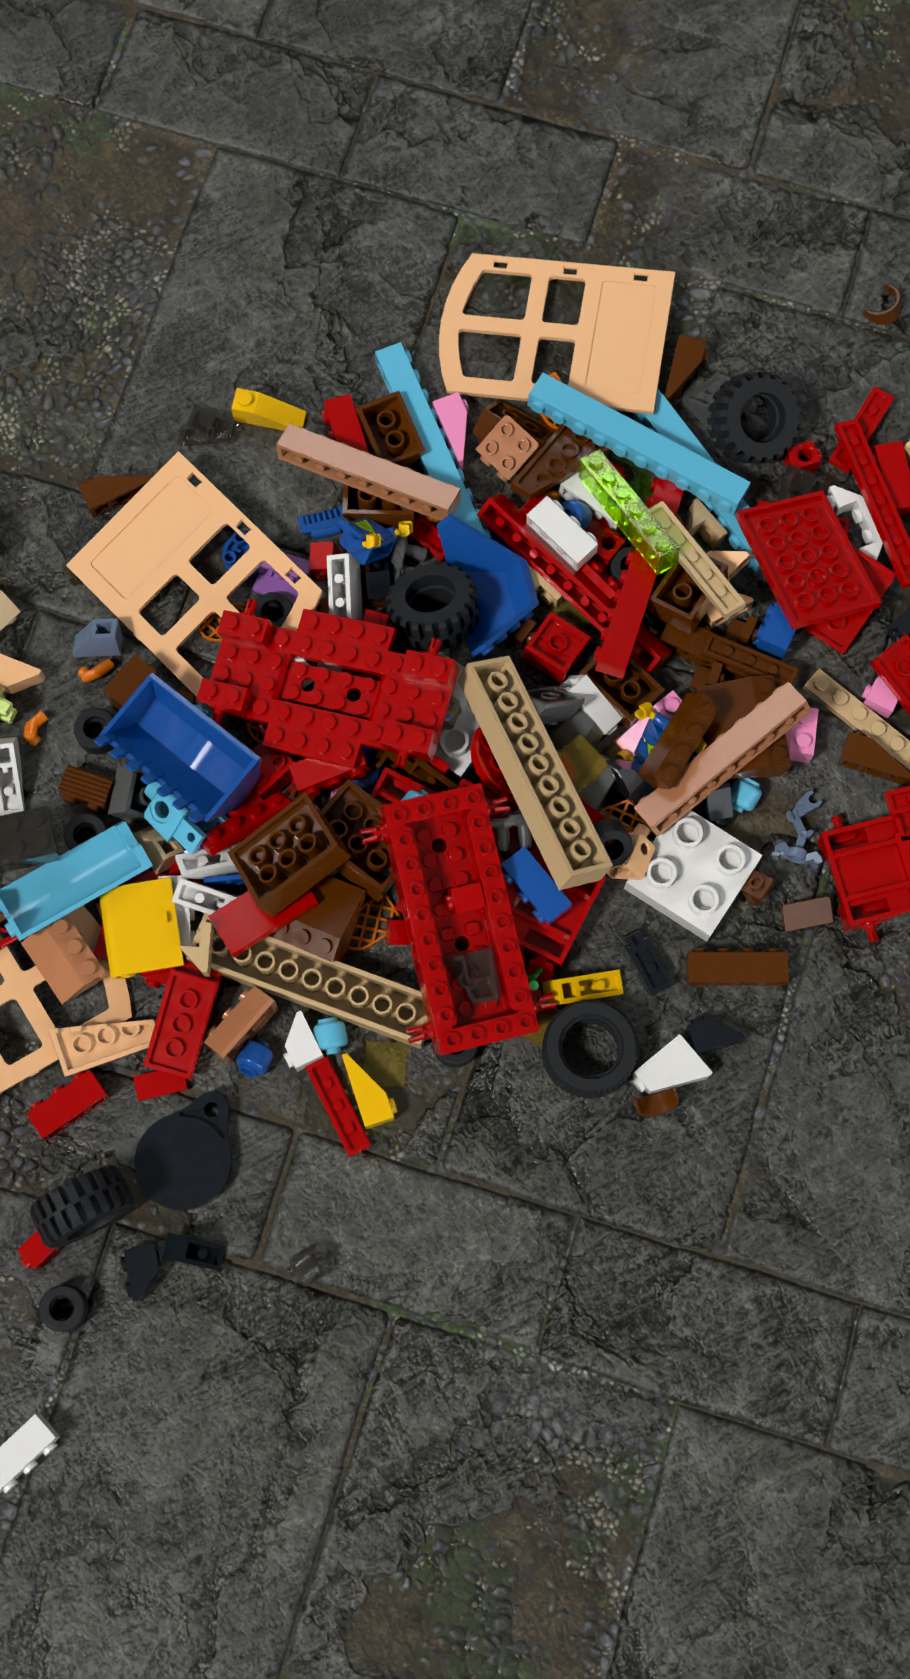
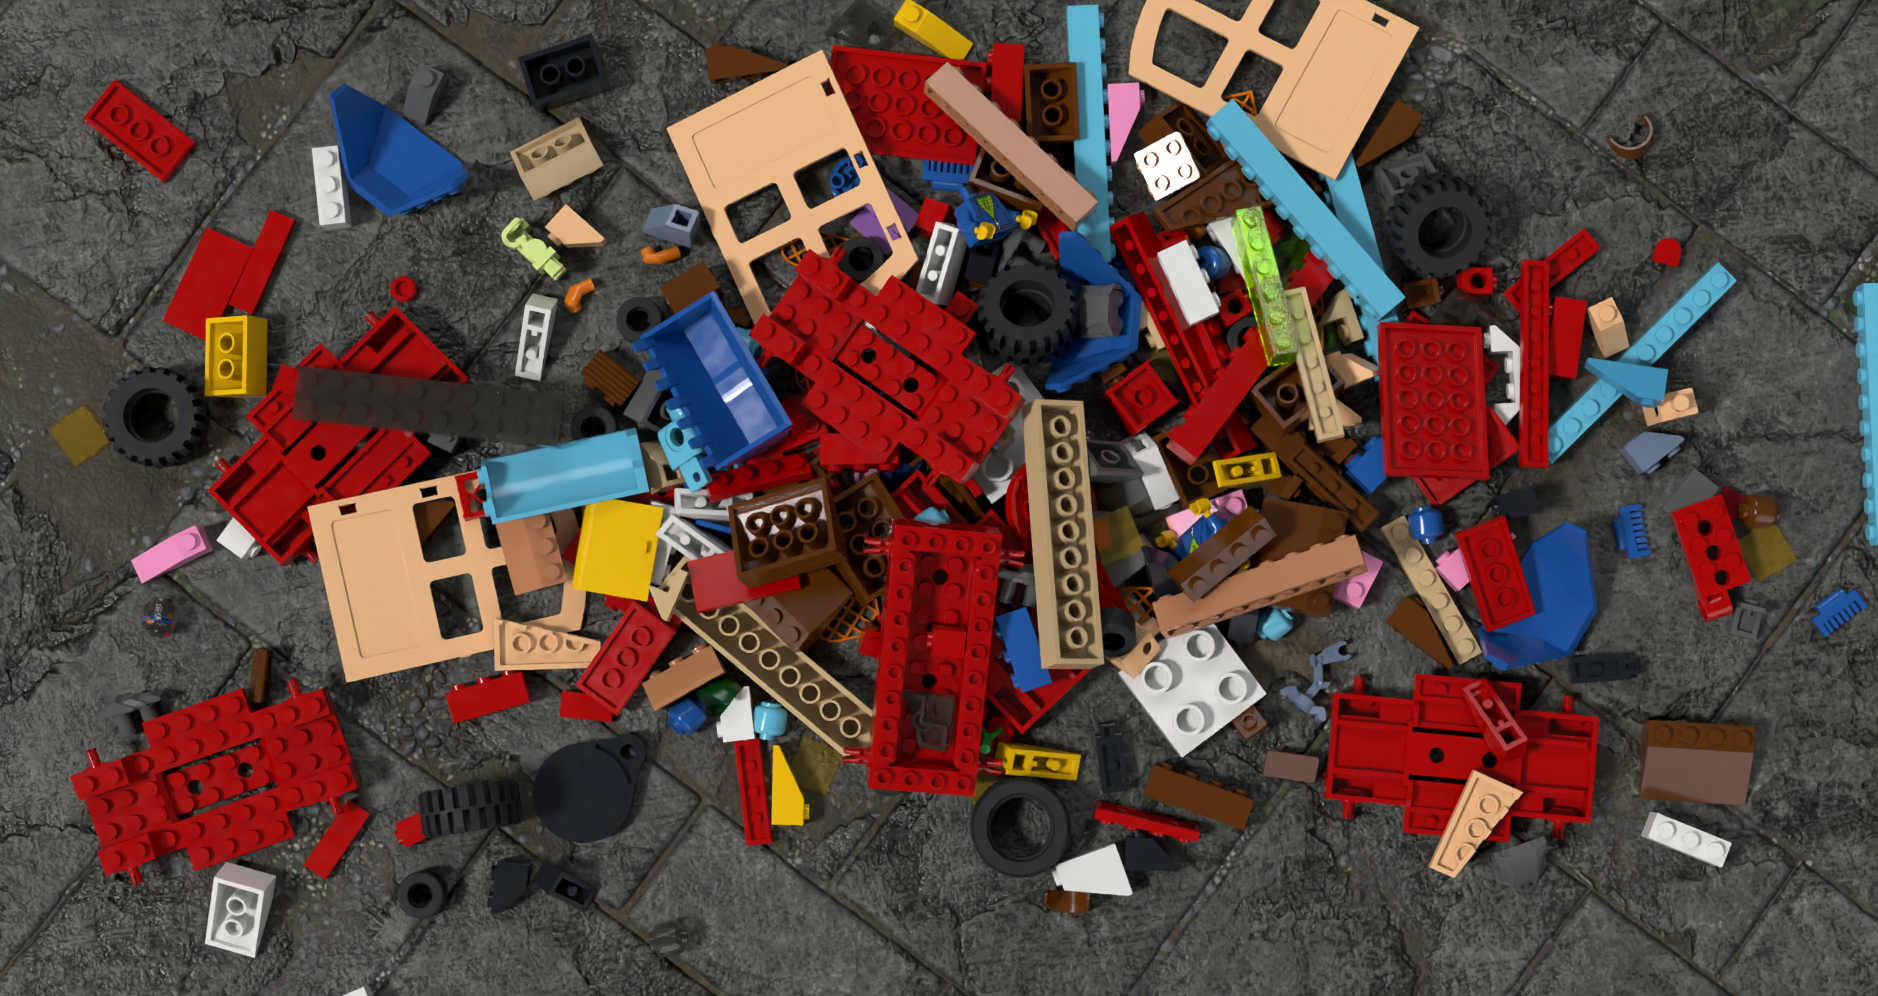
camera: 25 degrees right, 10 degrees up
none -> dark green helmet [696,678,742,716]
none -> red plate [827,45,987,166]
none -> dark grey slope [1076,283,1124,339]
none -> red plate [1094,800,1200,843]
none -> yellow slope [1212,452,1282,488]
none -> reddish brown bracket [1402,277,1444,310]
none -> blue head [1408,505,1445,544]

